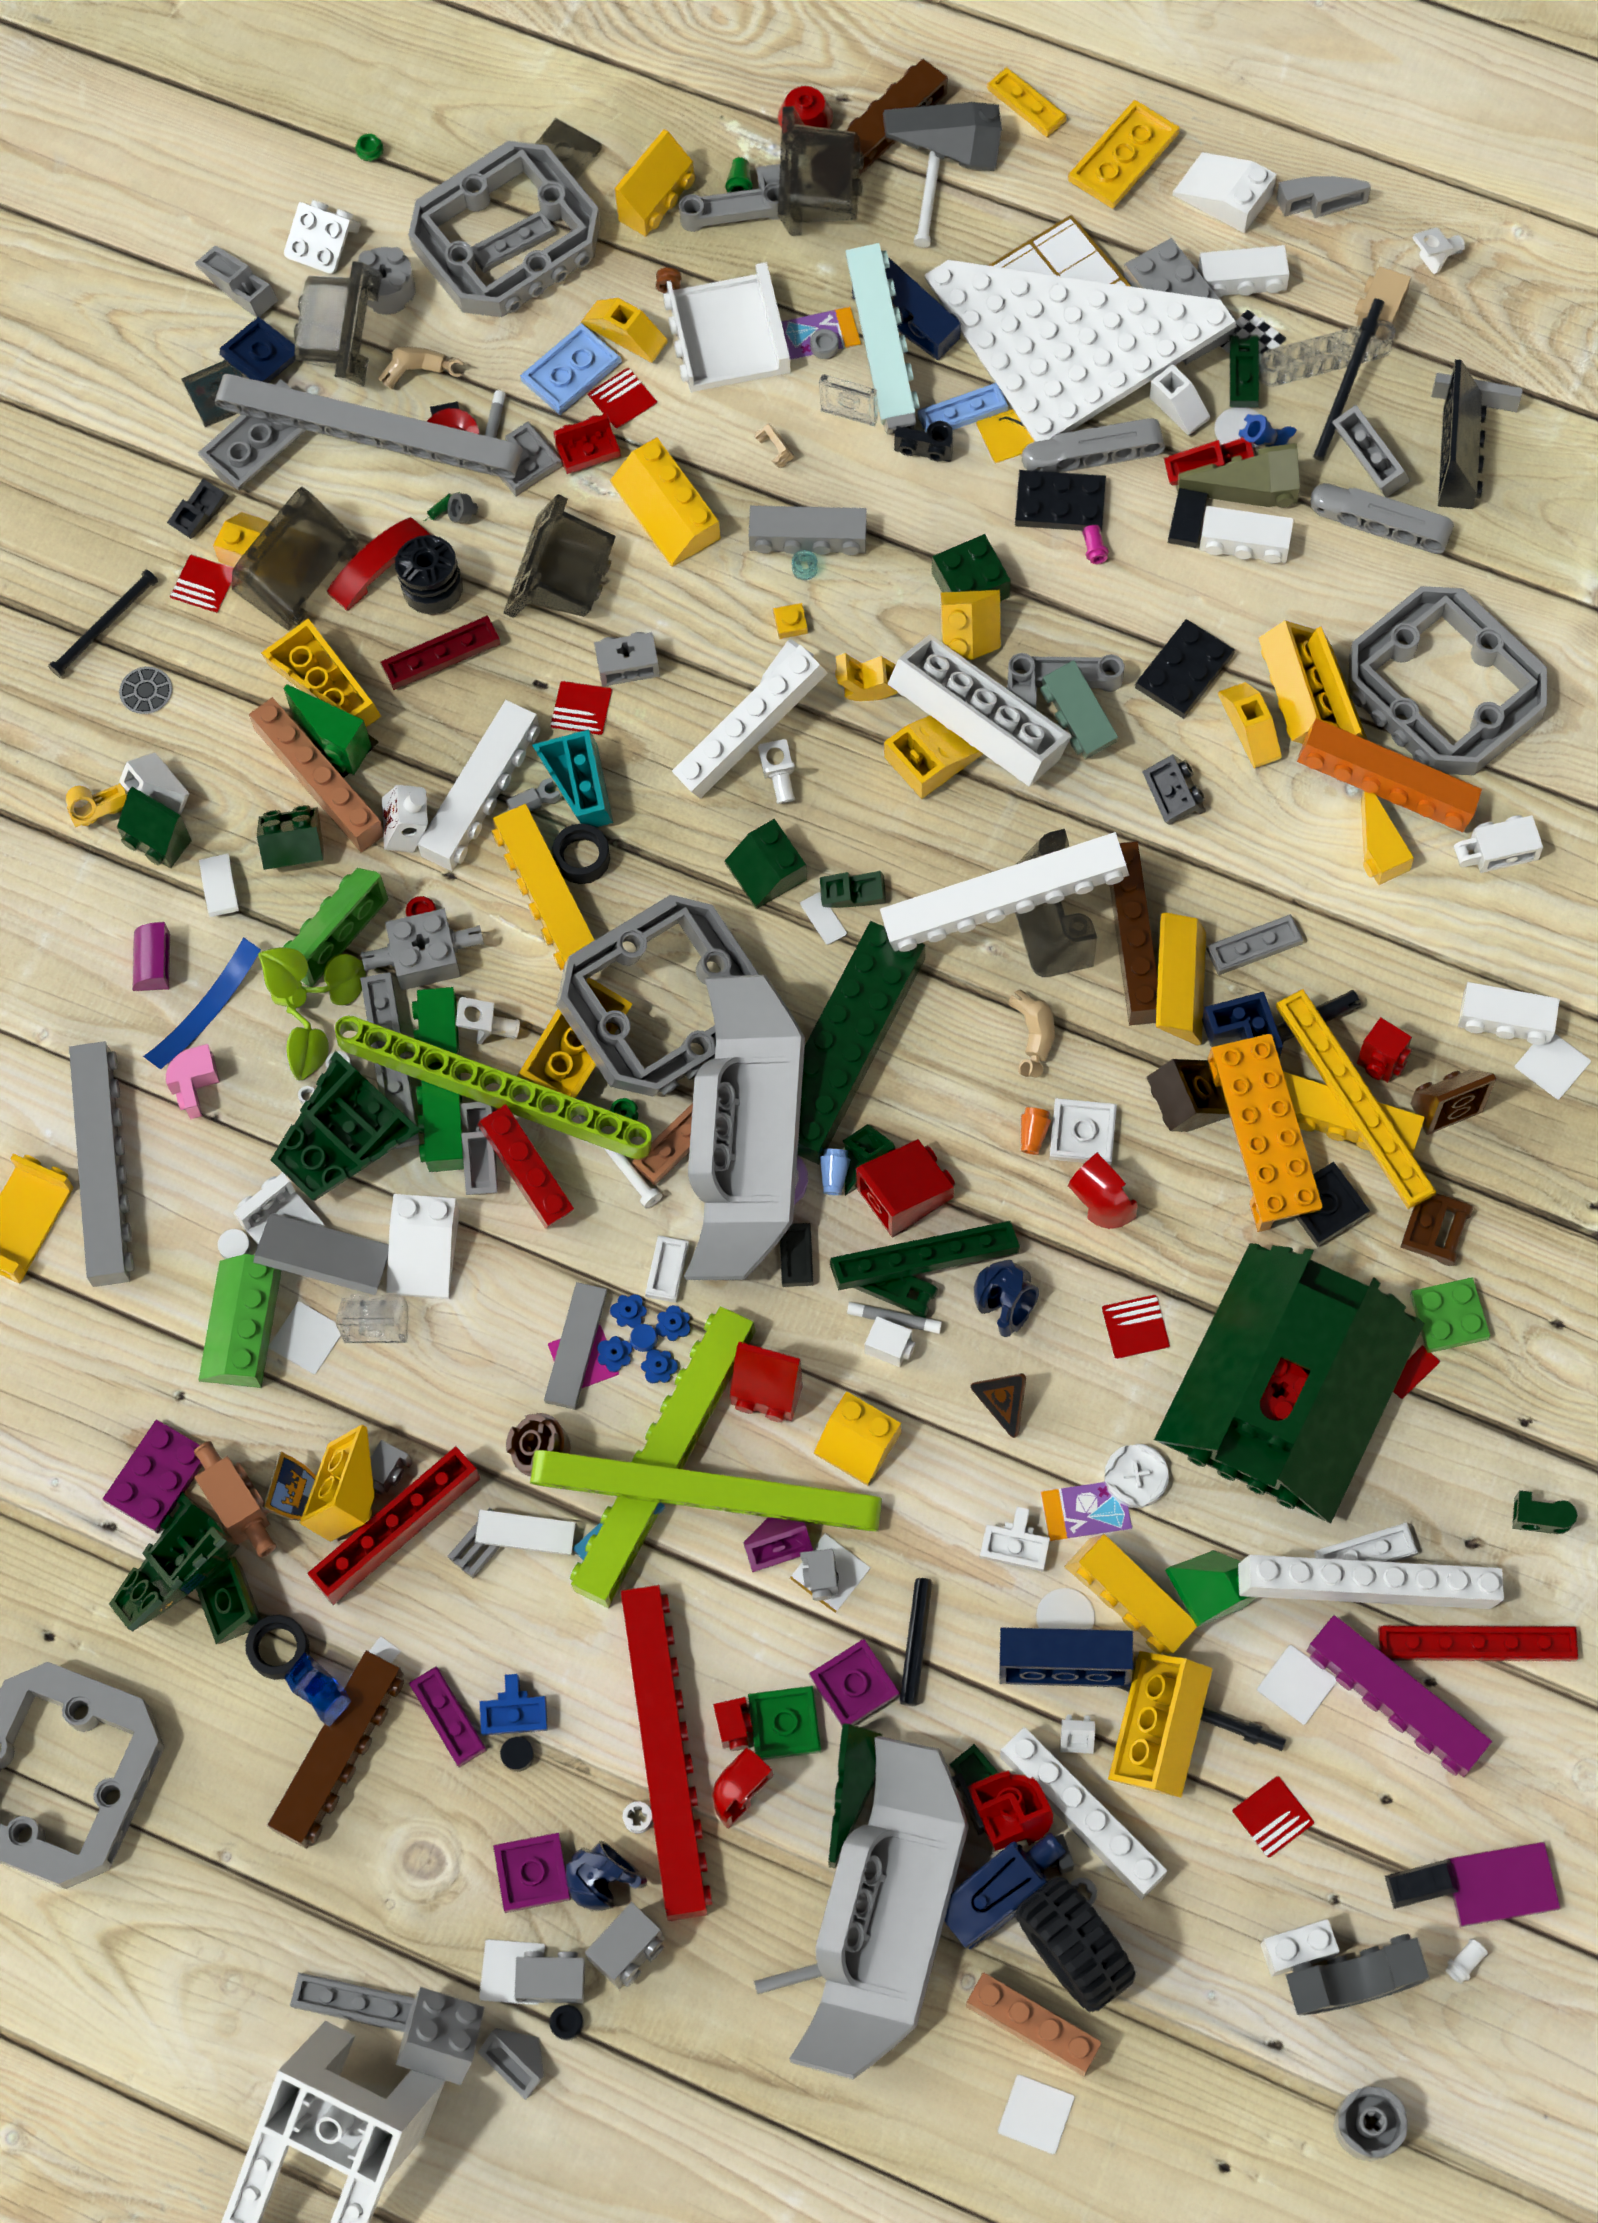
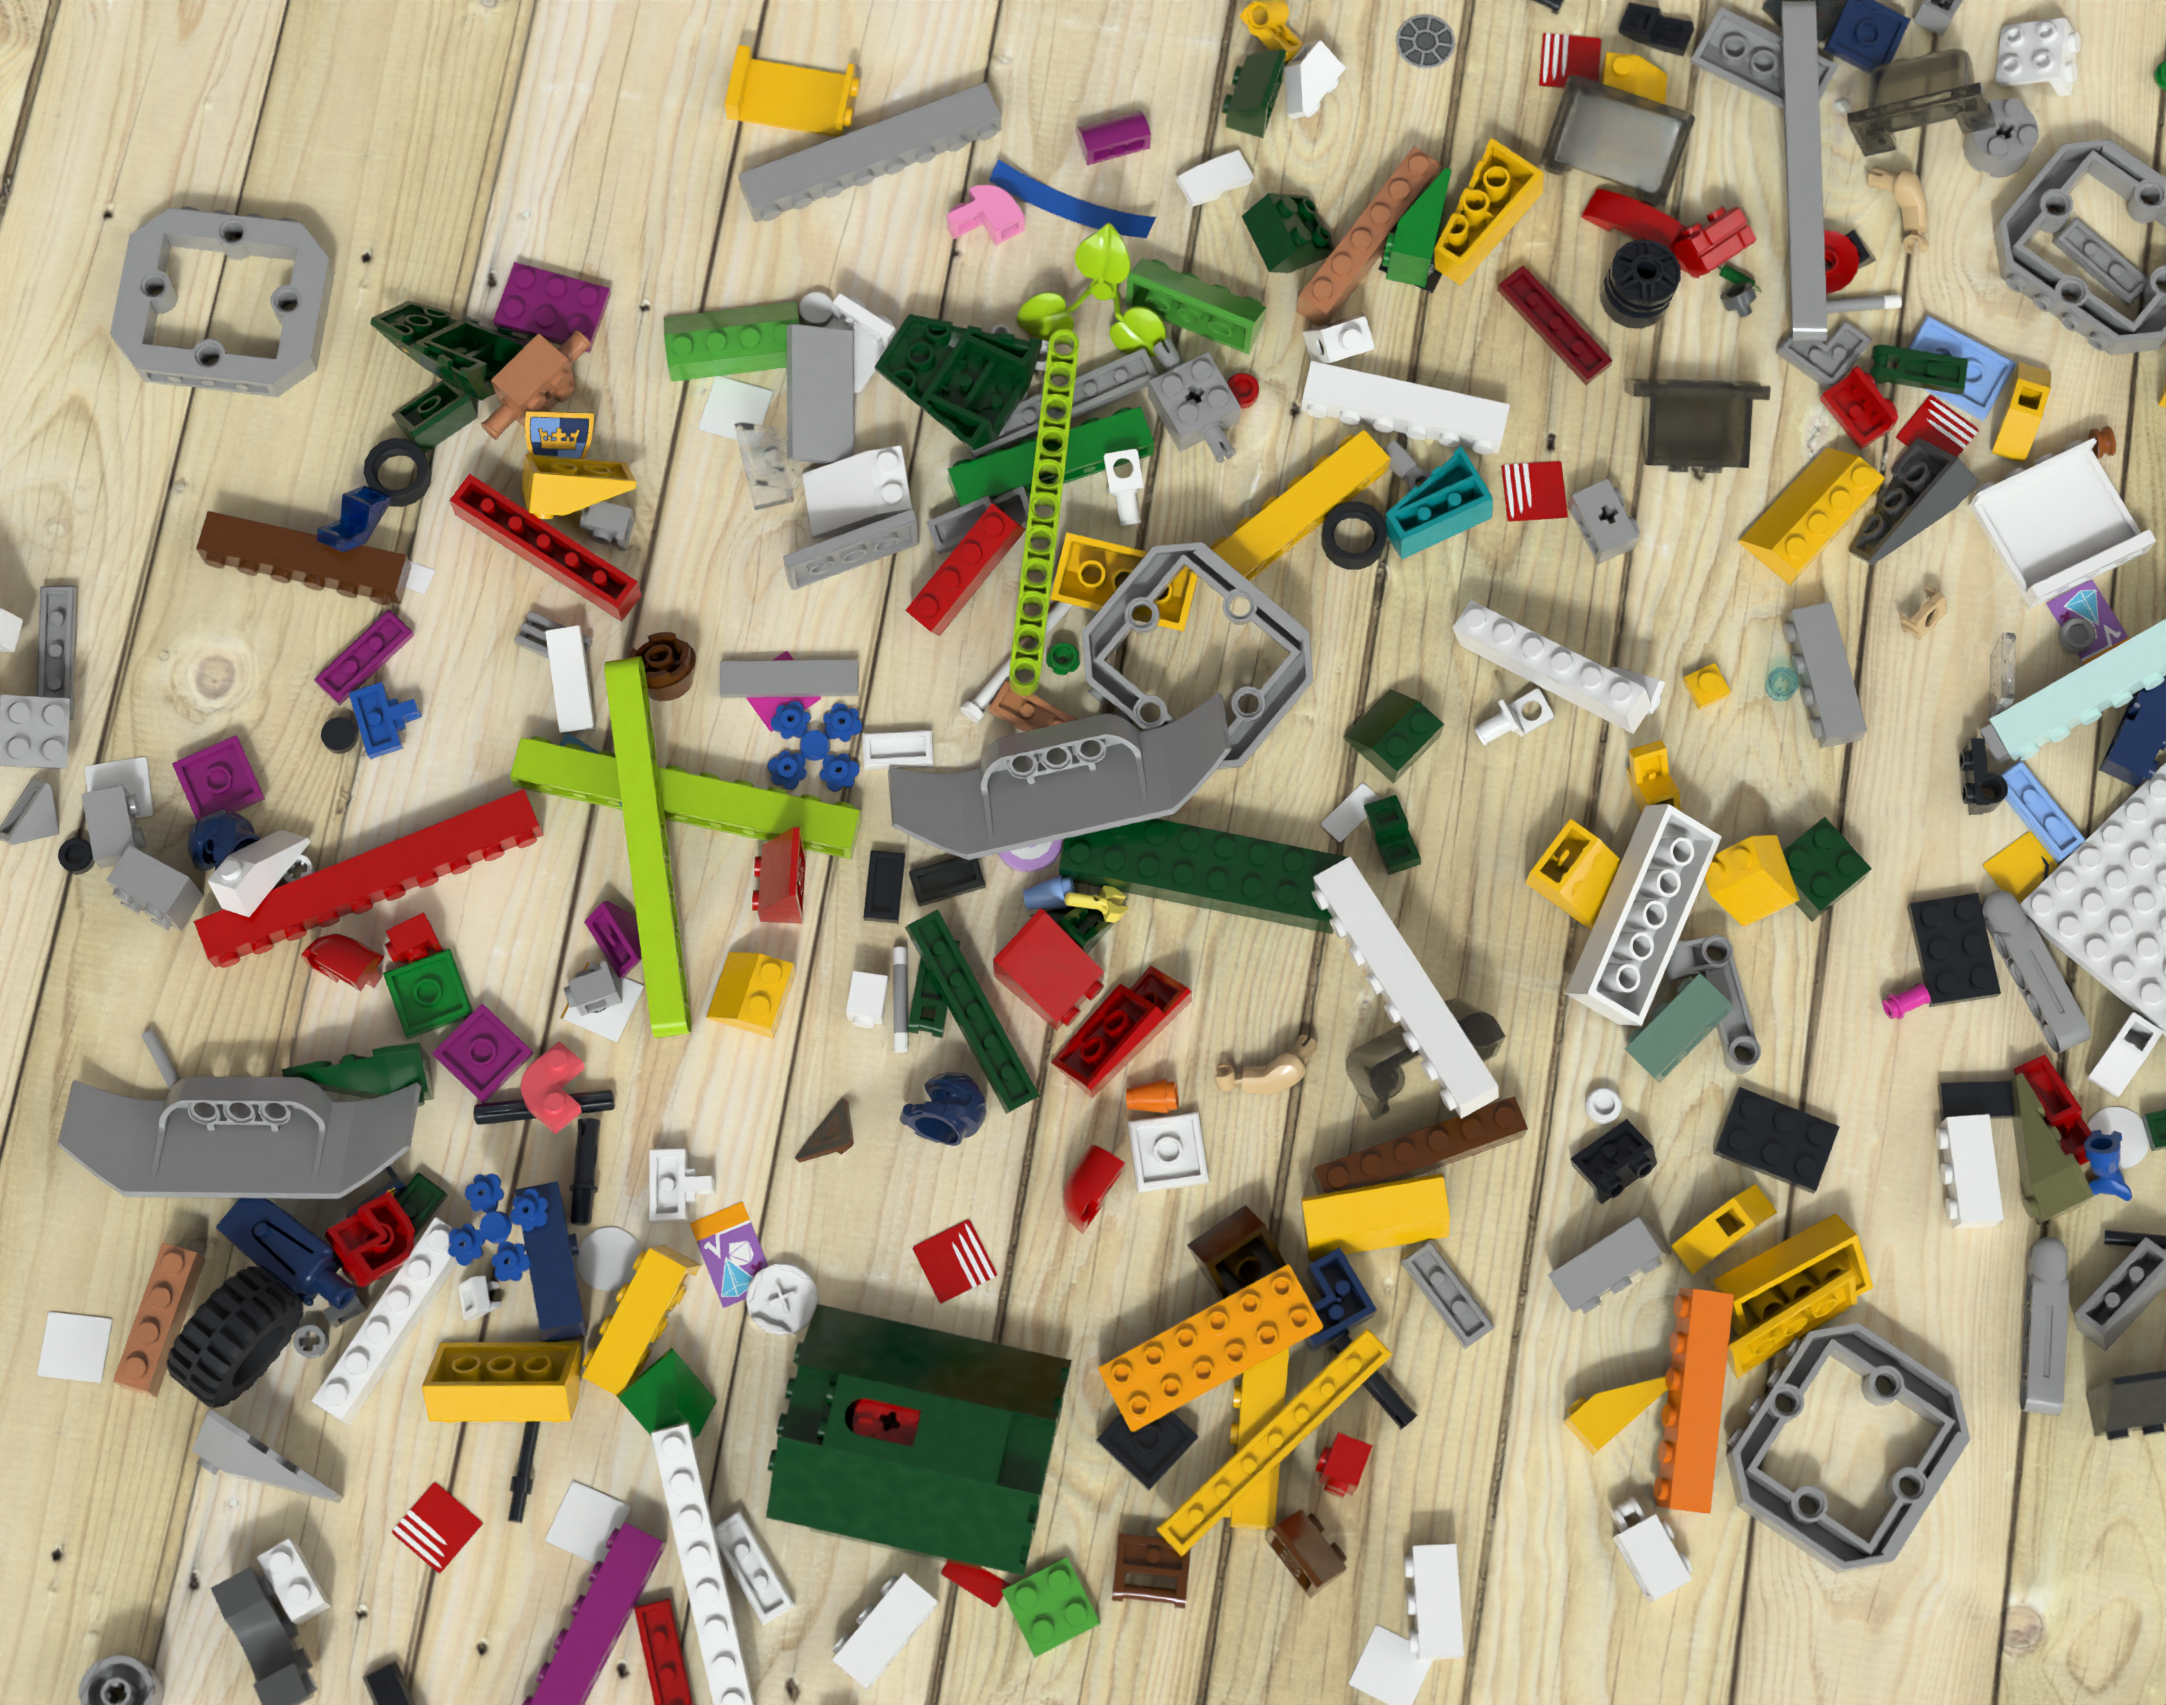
camera: 70 degrees right, 5 degrees up
none -> light grey wedge [192,1409,343,1503]
none -> white slope [207,830,310,917]
none -> blue plant [448,1174,548,1282]
none -> coral plate [521,1041,585,1134]
none -> black axle [569,1118,601,1226]
none -> light grey tile [783,509,919,590]
none -> white brick [832,1573,939,1691]
none -> black tile [863,850,906,924]
none -> red slope [1051,965,1192,1098]
none -> light yellow bar [1064,885,1129,923]
none -> light grey wedge [1548,1216,1671,1314]
none -> white tile [1585,1087,1622,1125]
none -> red brick [1674,206,1757,278]
none -> dark grey wedge [1849,437,1979,565]
none -> dark green plate [1869,344,1968,395]

